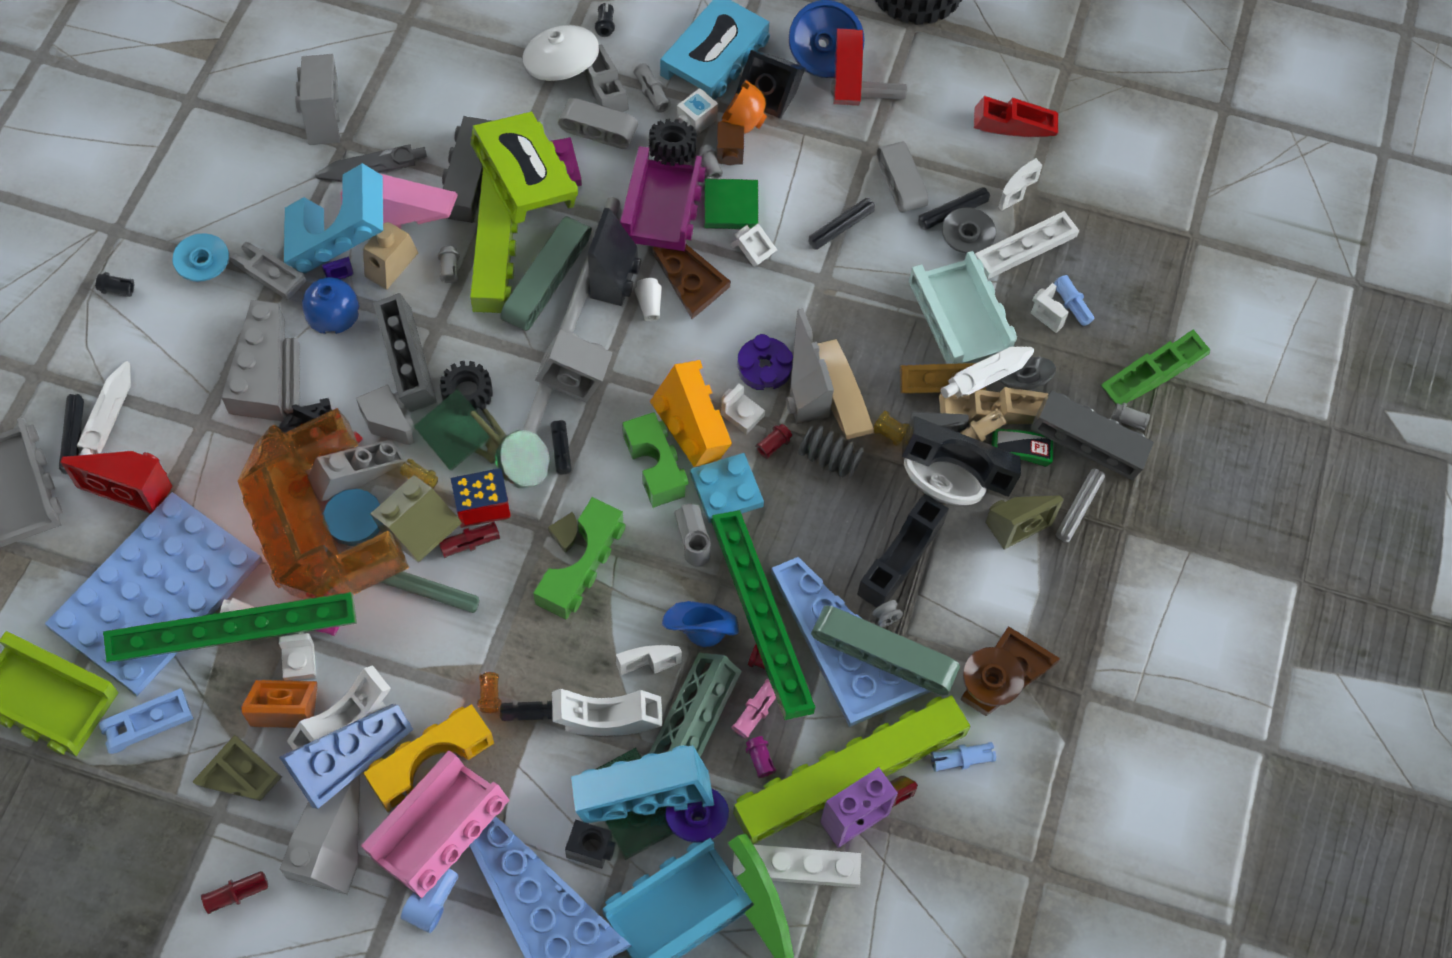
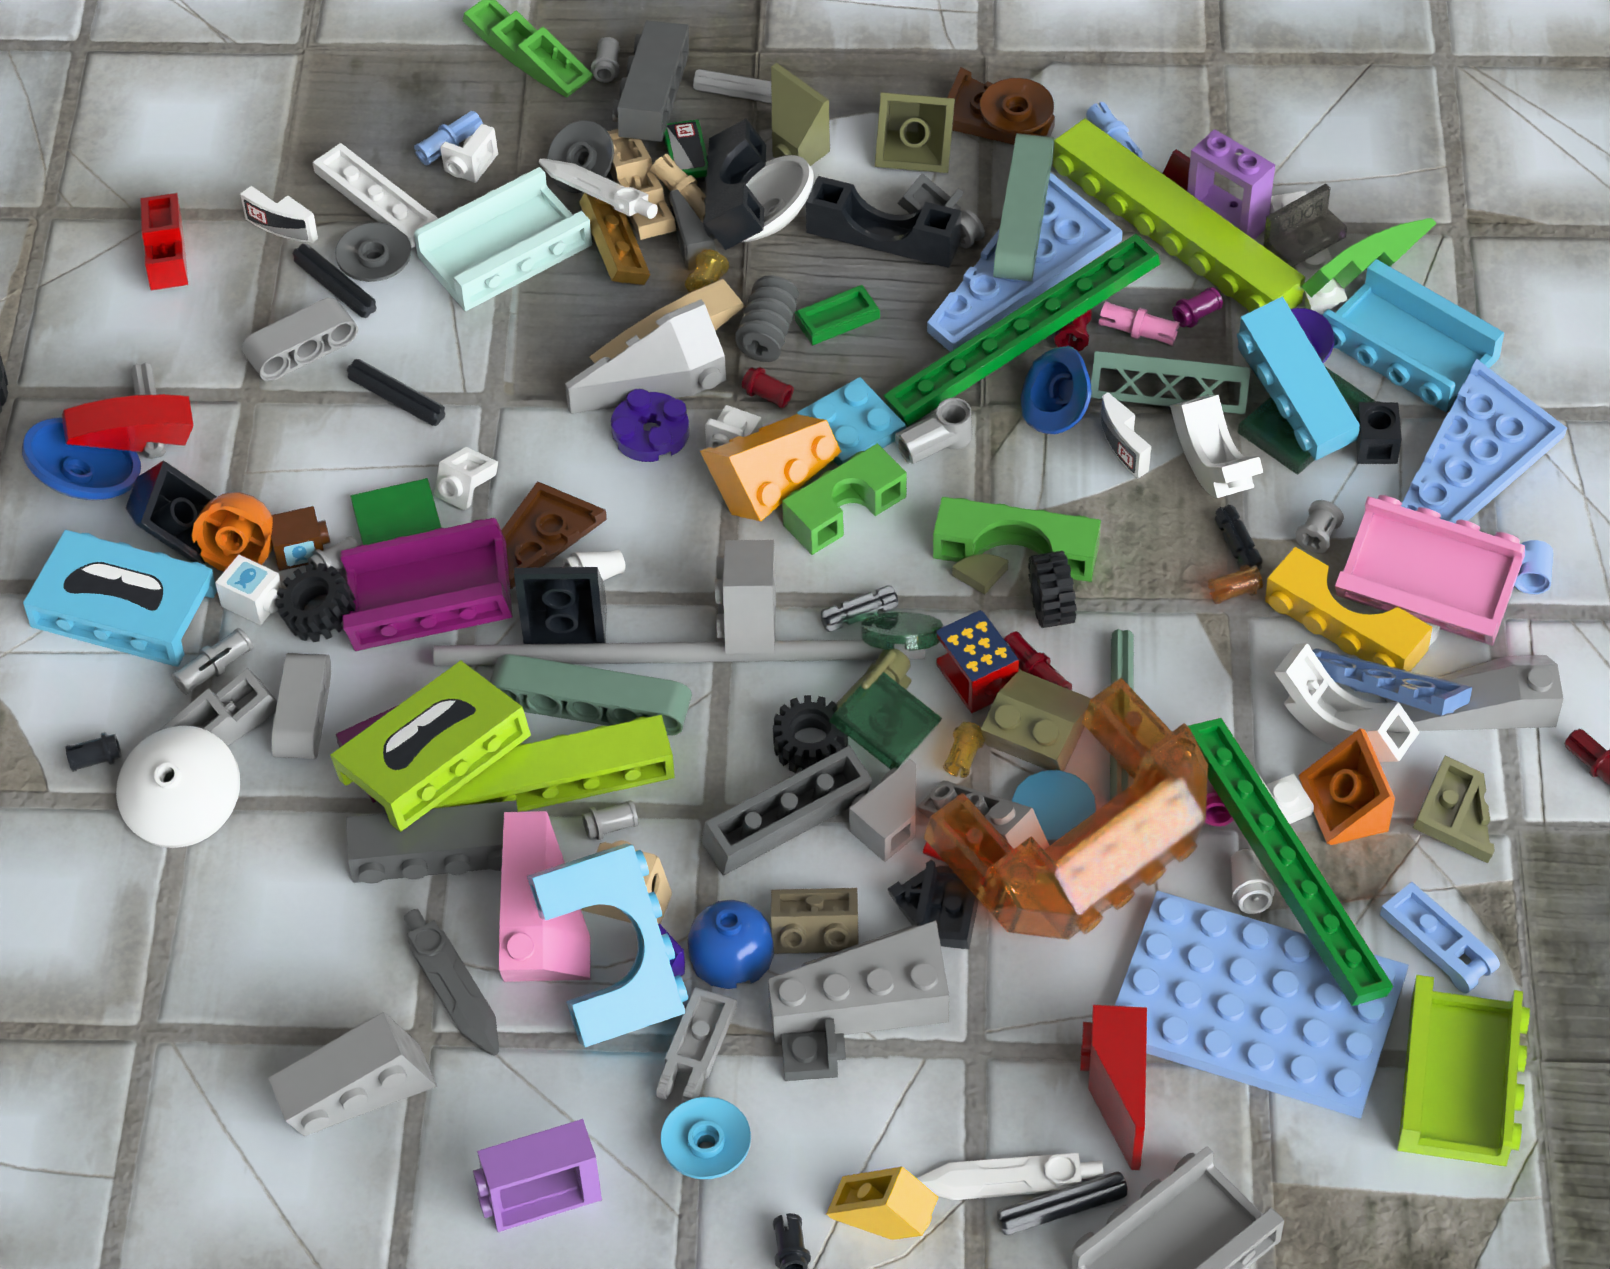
camera: 100 degrees left, 10 degrees down
none -> medium lavender window [473,1119,602,1232]
none -> dark tan bracket [771,888,859,954]
none -> dark grey bracket [781,1018,846,1081]
none -> green tile [795,285,880,346]
none -> yellow slope [826,1166,938,1240]
none -> olive slope [875,92,955,173]
none -> dark grey bracket [897,173,964,214]
none -> black tyre [1028,551,1077,628]
none -> clear smoke panel [1263,184,1347,267]
none -> light grey bush [1295,500,1344,554]

